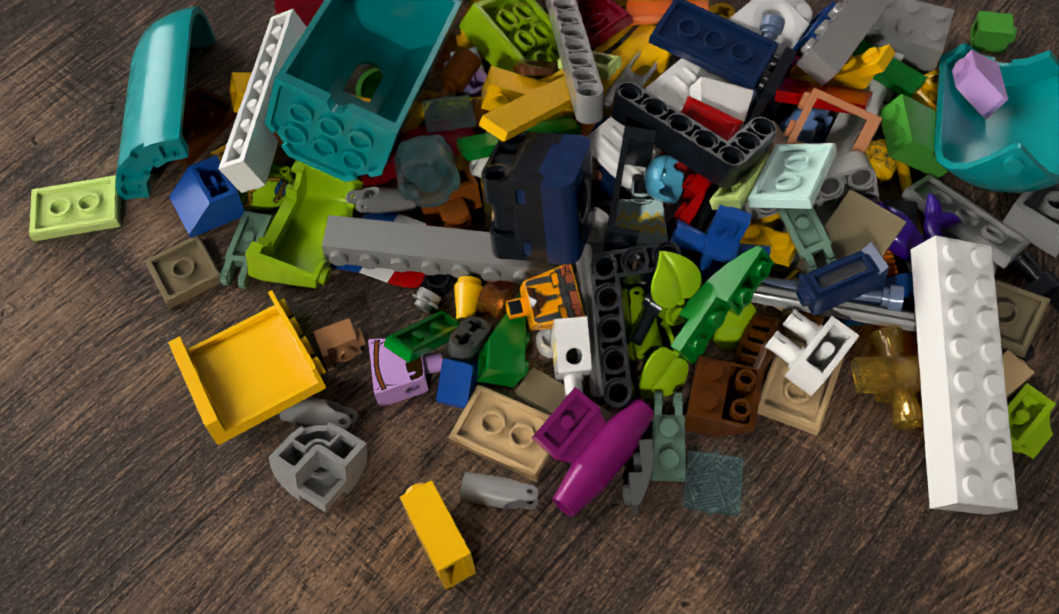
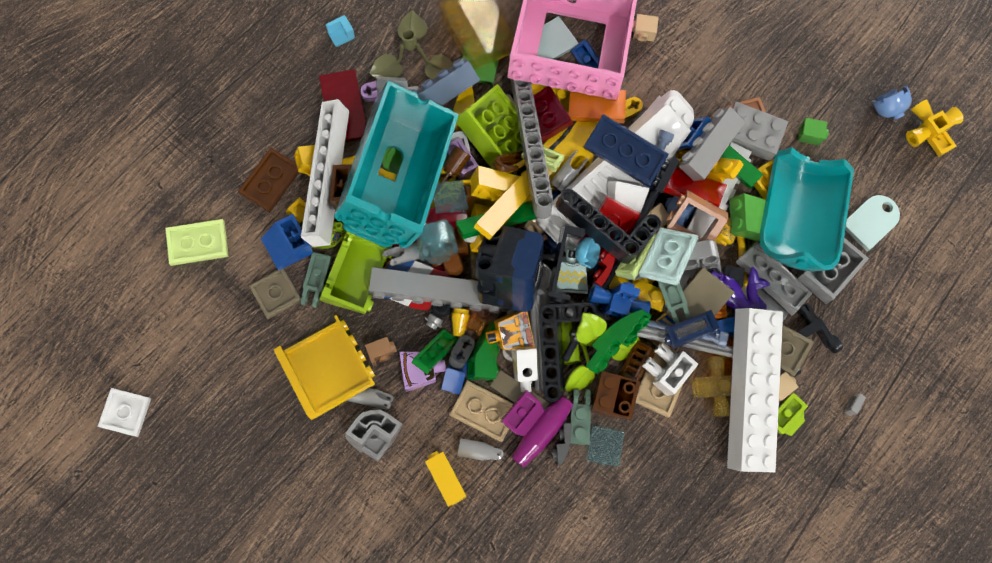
camera: 10 degrees left, 15 degrees up
teal panel [116,6,216,200] -> none
lavender slope [952,50,1008,119] -> none

